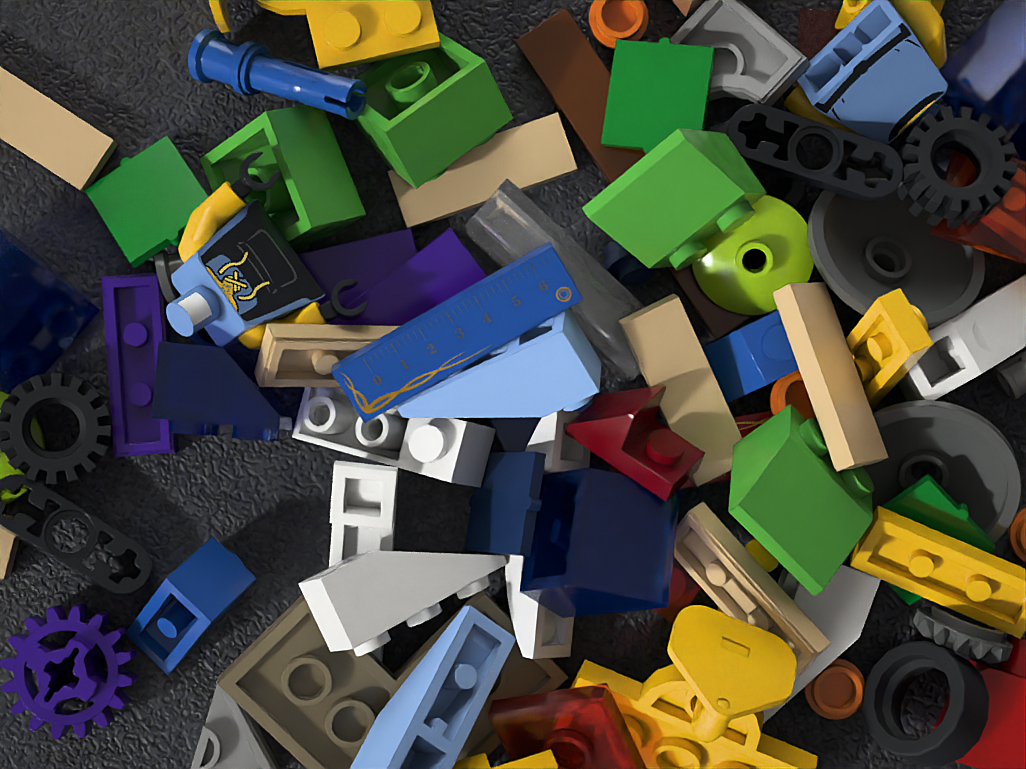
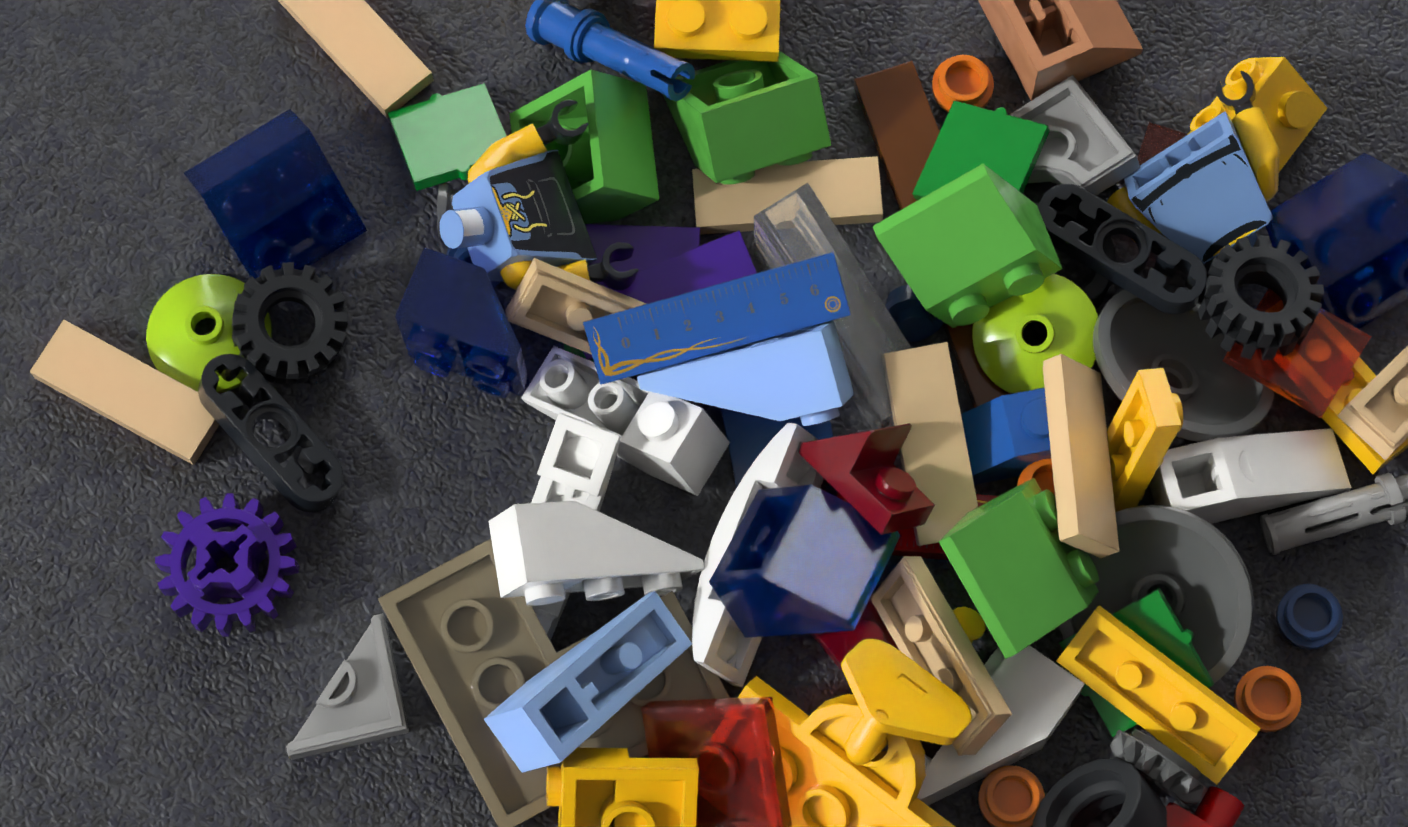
camera: 15 degrees right, 15 degrees down
dark purple tile [101,272,179,457] -> none
blue slope [126,536,257,675] -> none
dark blue piece [465,452,546,557] -> none

